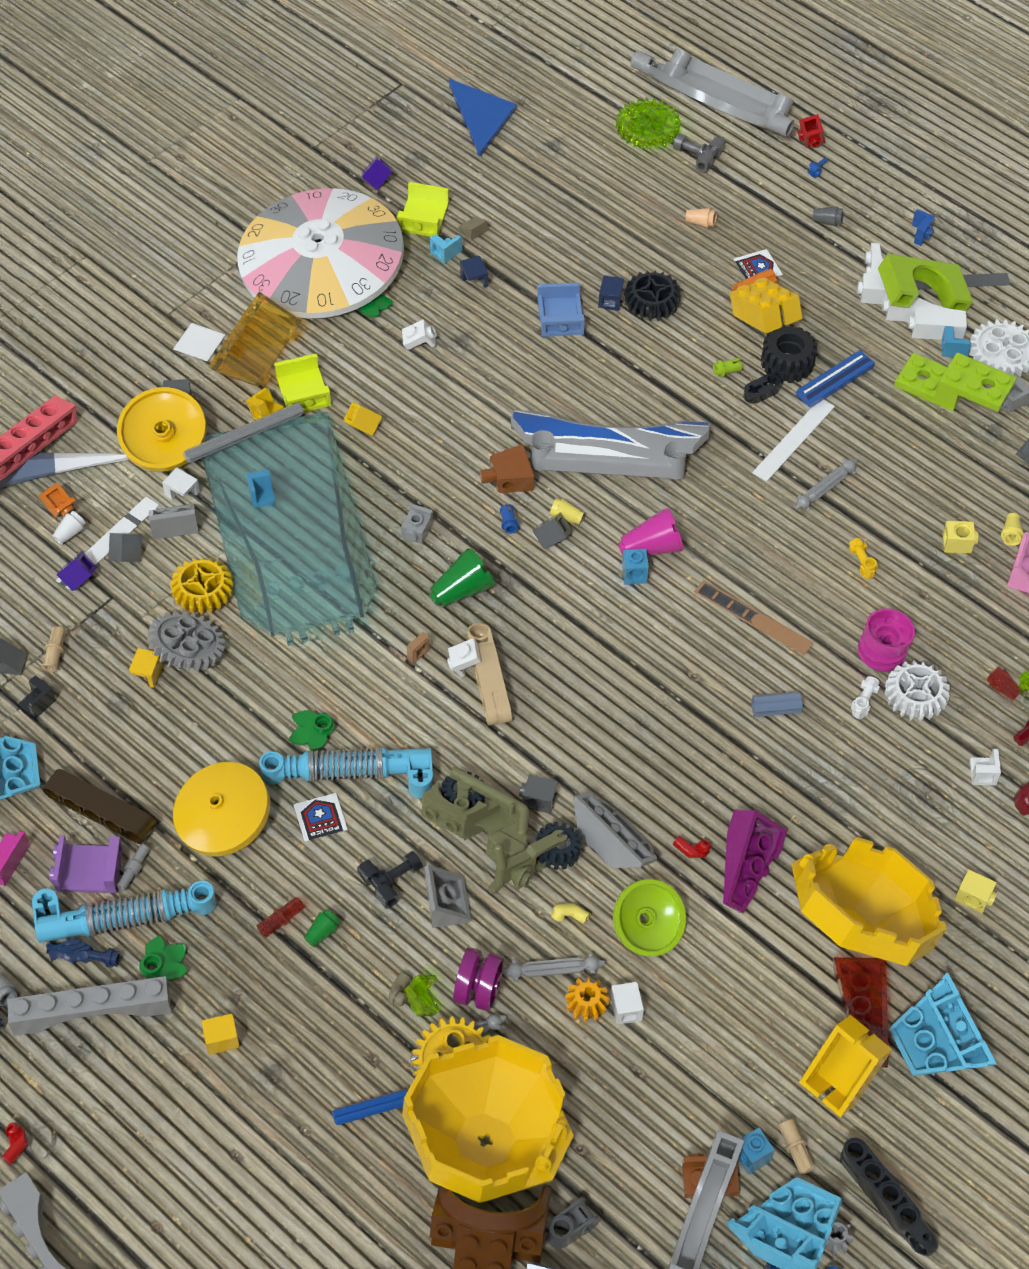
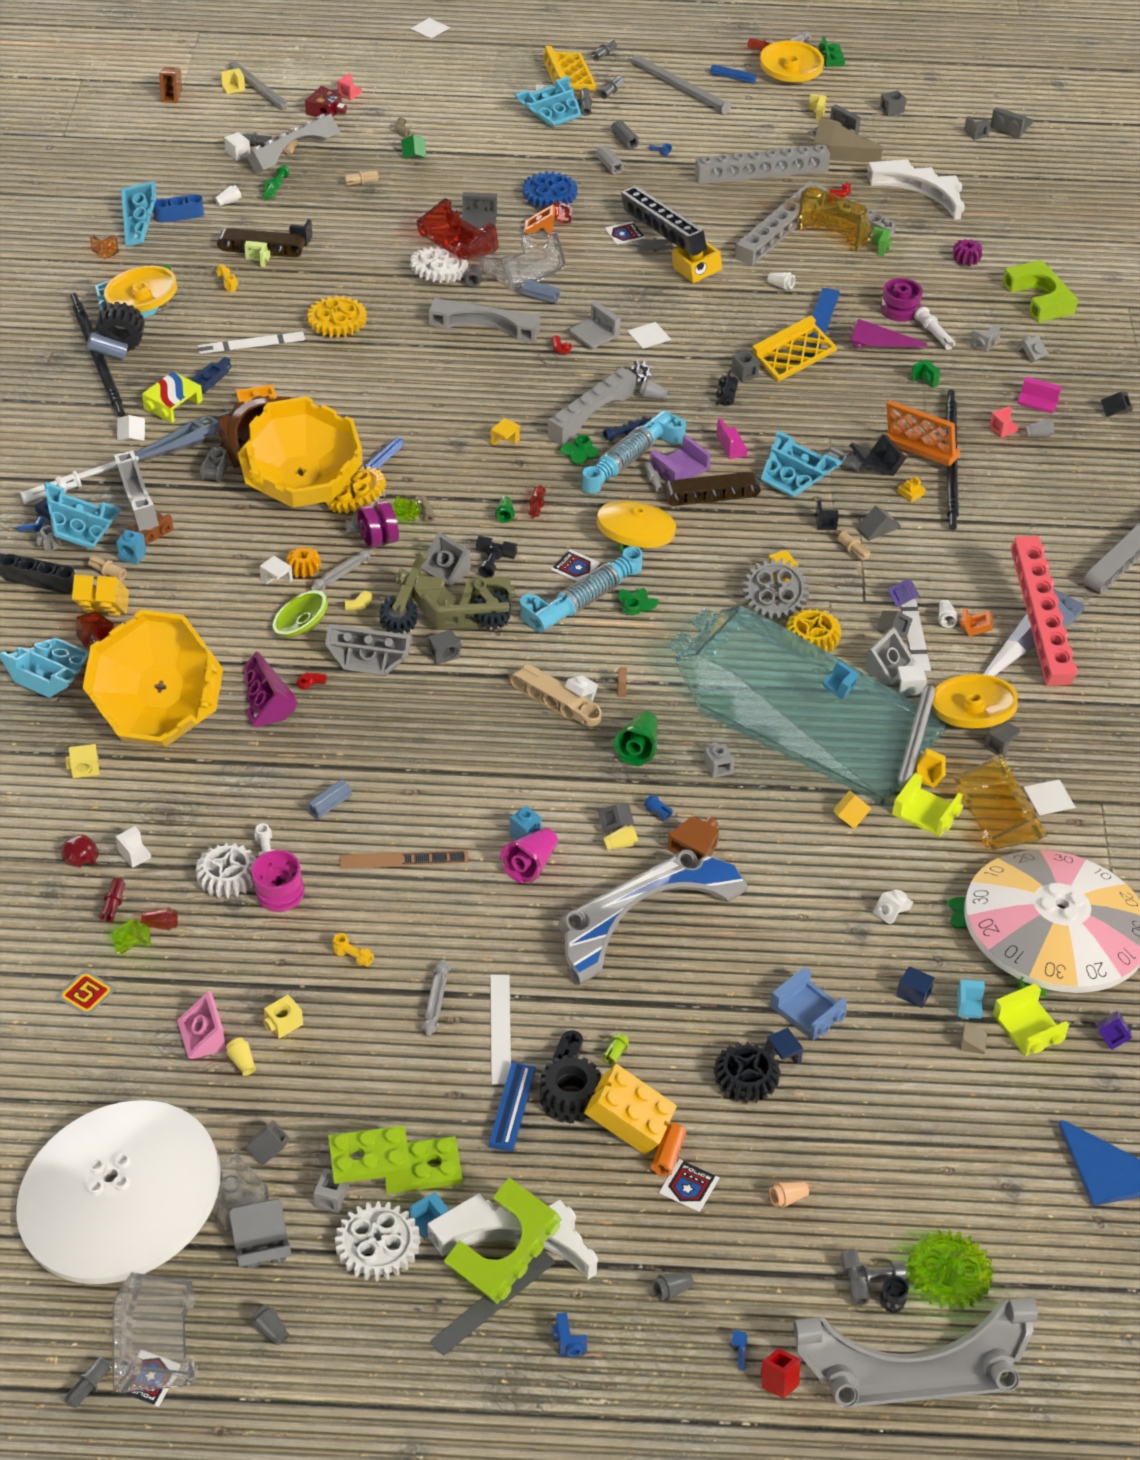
camera: 140 degrees right, 10 degrees down
none -> black wheel [880,1276,909,1313]

